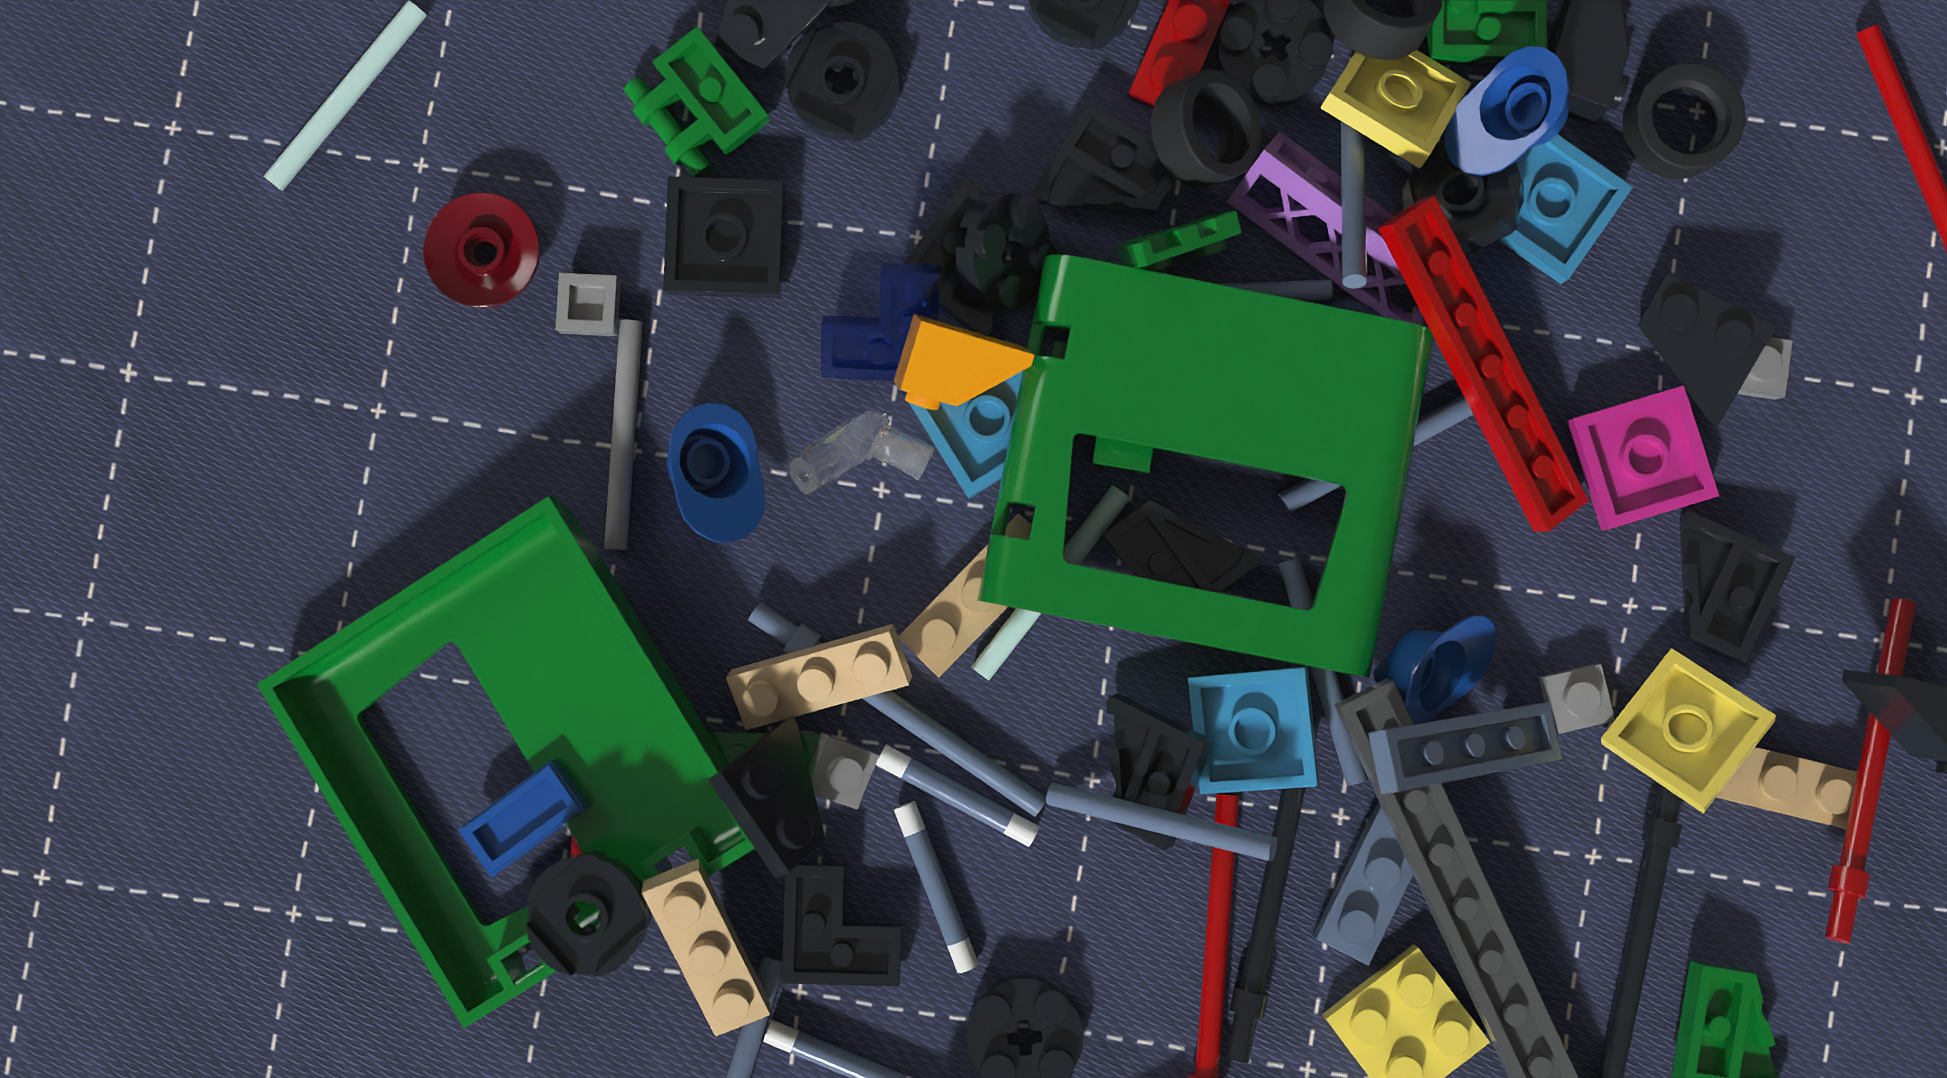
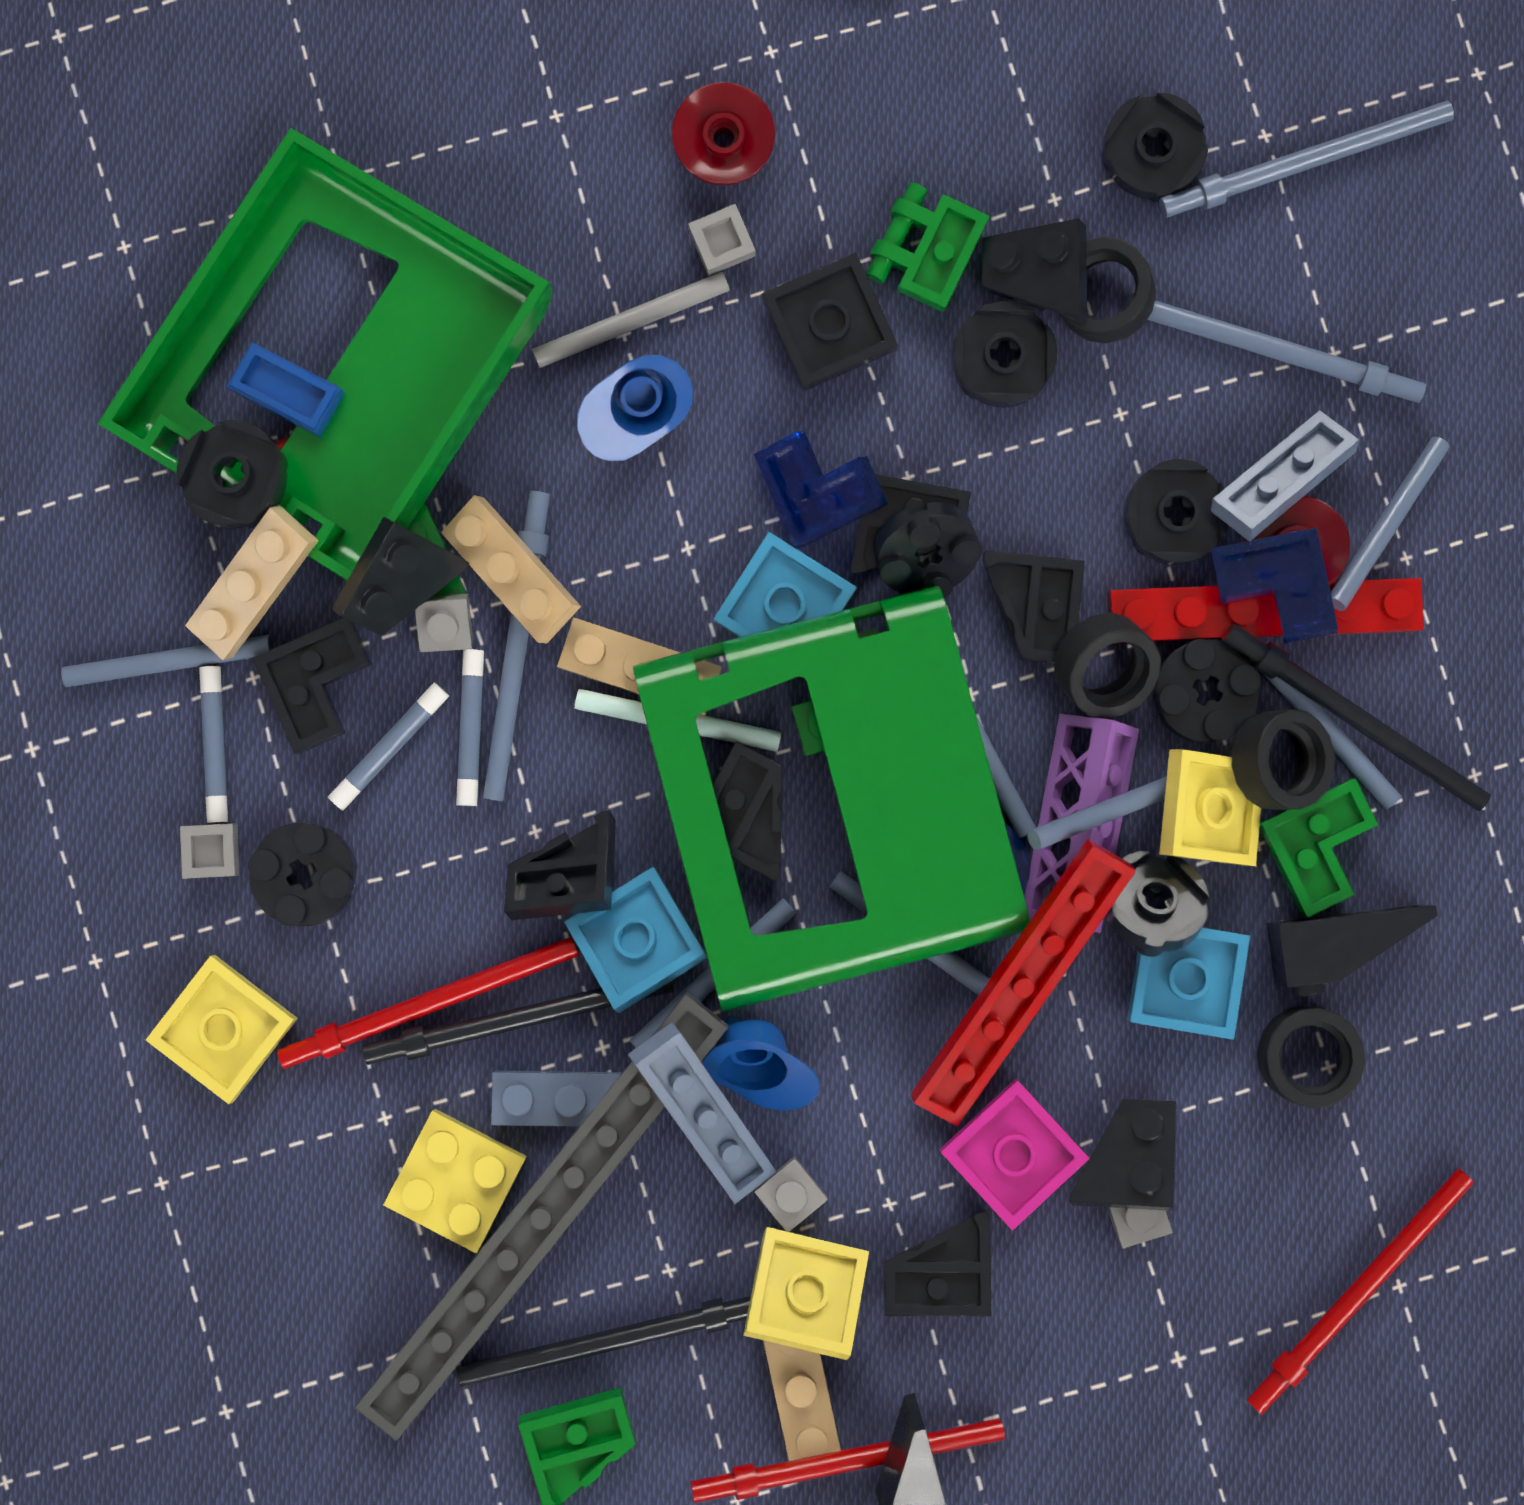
camera: 60 degrees right, 0 degrees up
clear arm [789,410,935,495] -> none
light orange slope [894,314,1035,410] -> none
sand blue bar [1046,783,1277,861] -> none
green wing [1116,210,1242,271] -> none
blue piece [1444,46,1570,176] -> none

